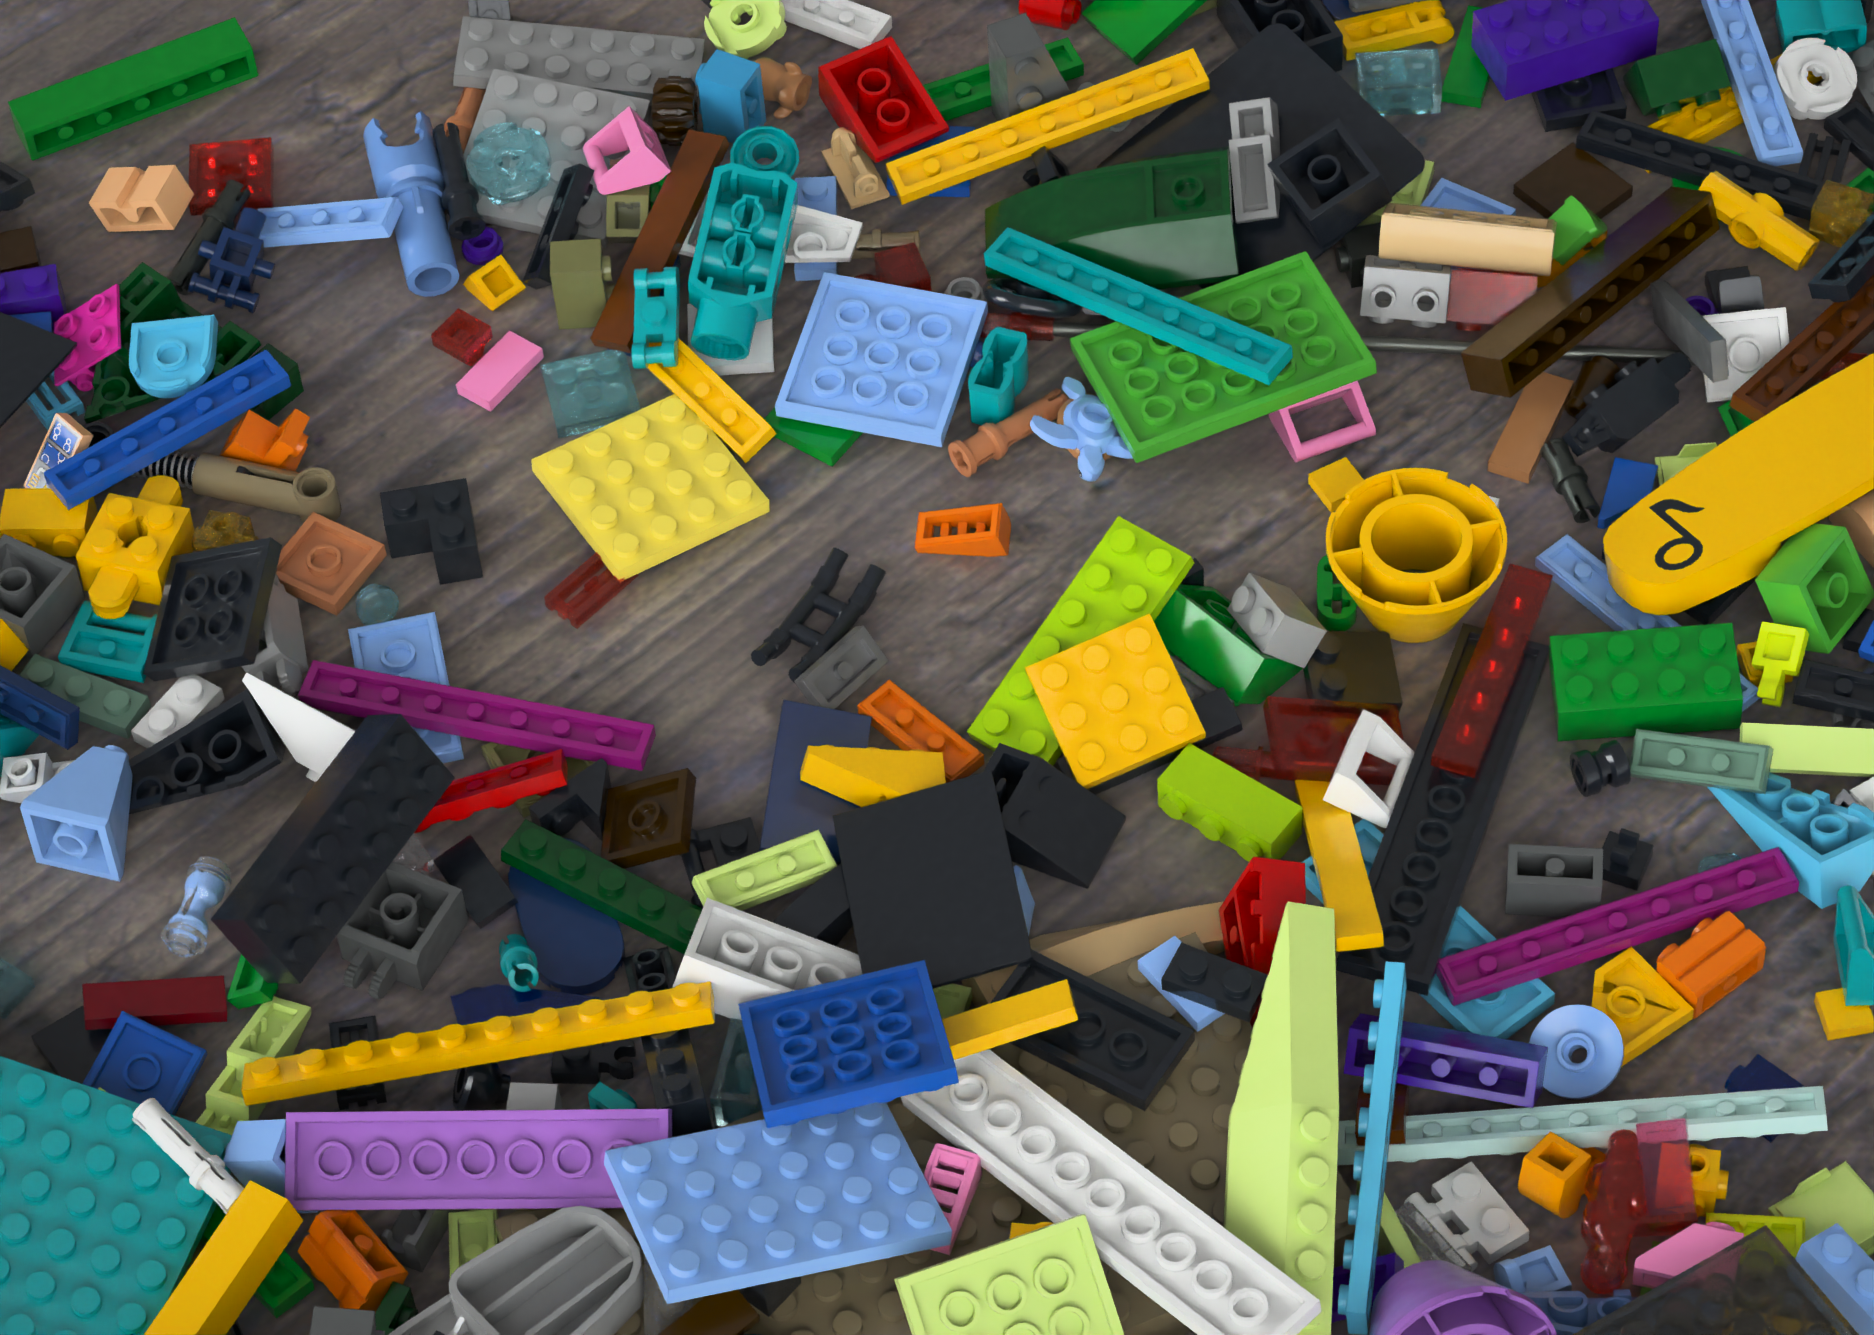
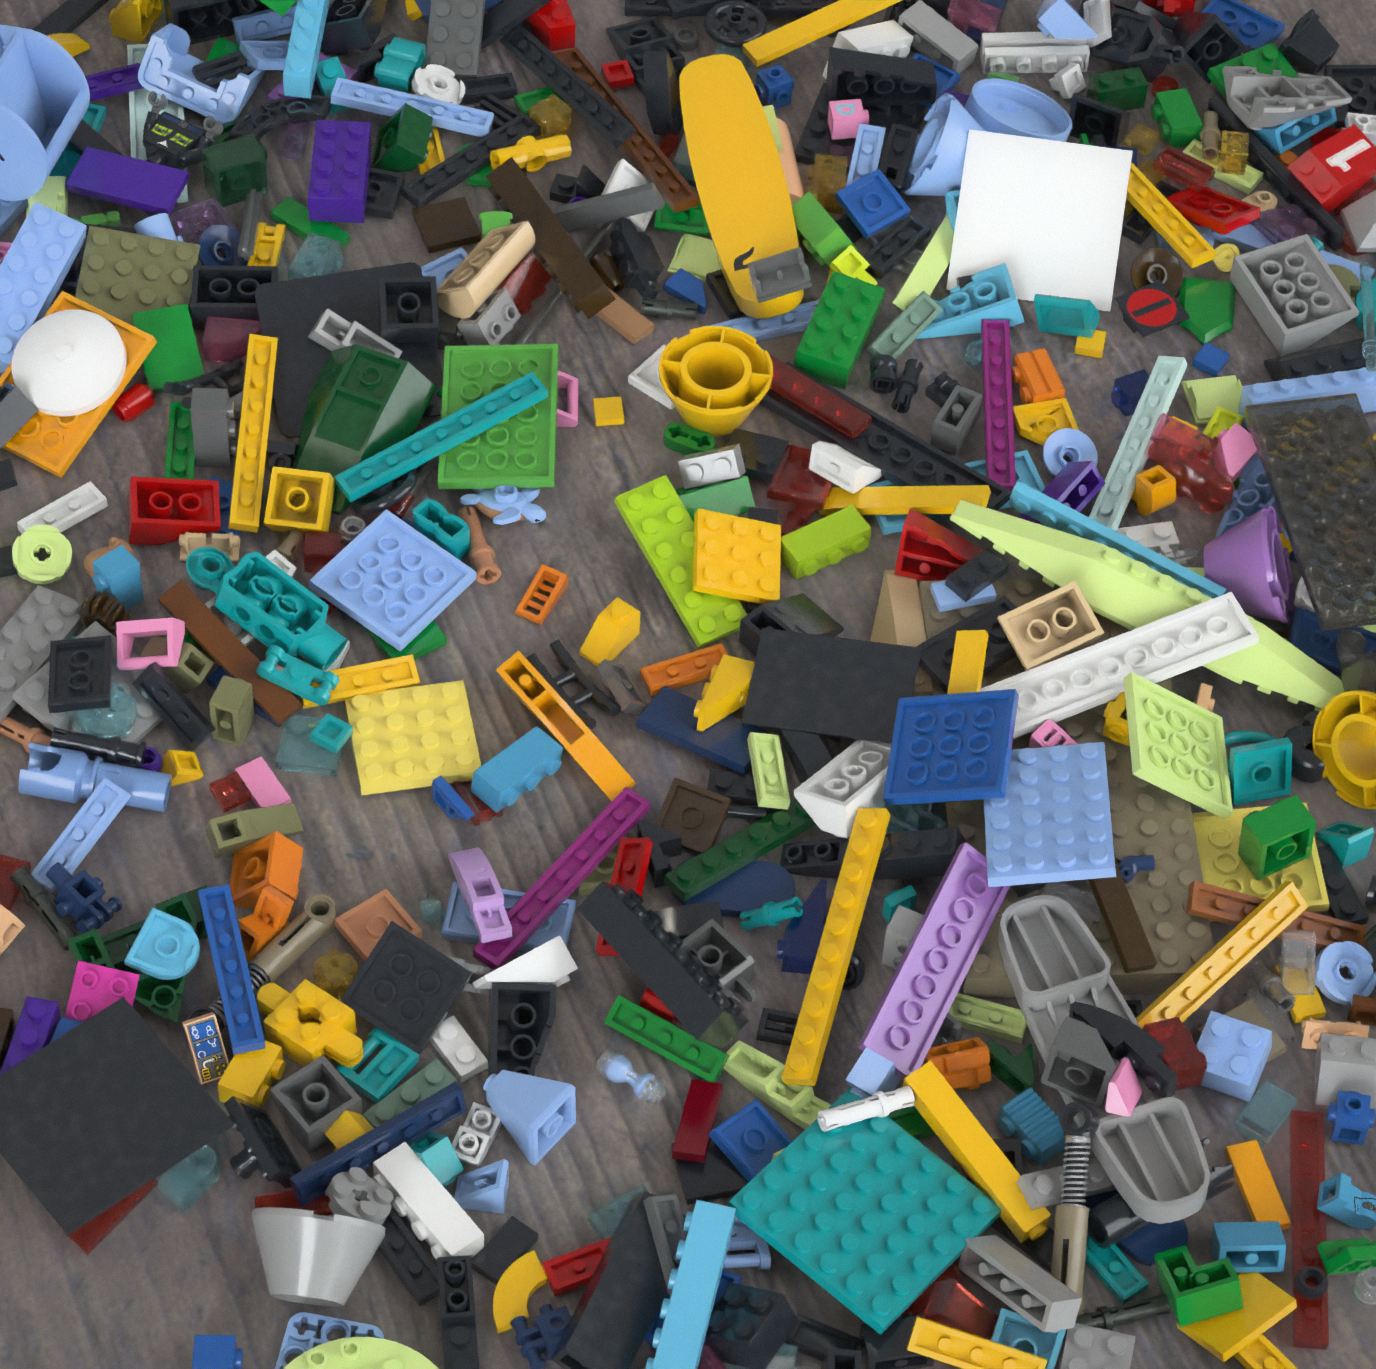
camera: 75 degrees left, 0 degrees up
black brick [380,478,483,585] -> none
light blue tile [1493,1245,1572,1292] -> none
none -> black tile [48,635,113,713]
none -> black piece [163,357,244,409]
none -> clear pink slope [203,316,262,363]
none -> olive slope [205,803,304,859]
none -> orange slope [229,831,303,909]
none -> yellow brick [264,466,336,537]
none -> teal plate [310,713,353,754]
none -> blue tile [432,776,474,821]
none -> lavender slope [448,847,512,943]
none -> dark azure brick [470,726,563,813]
none -> light orange slope [496,650,636,802]
none -> yellow slope [579,597,641,666]
none -> dark grey hinge [747,247,812,303]
none -> black pin [891,358,923,413]
none -> tan slope [997,581,1104,671]

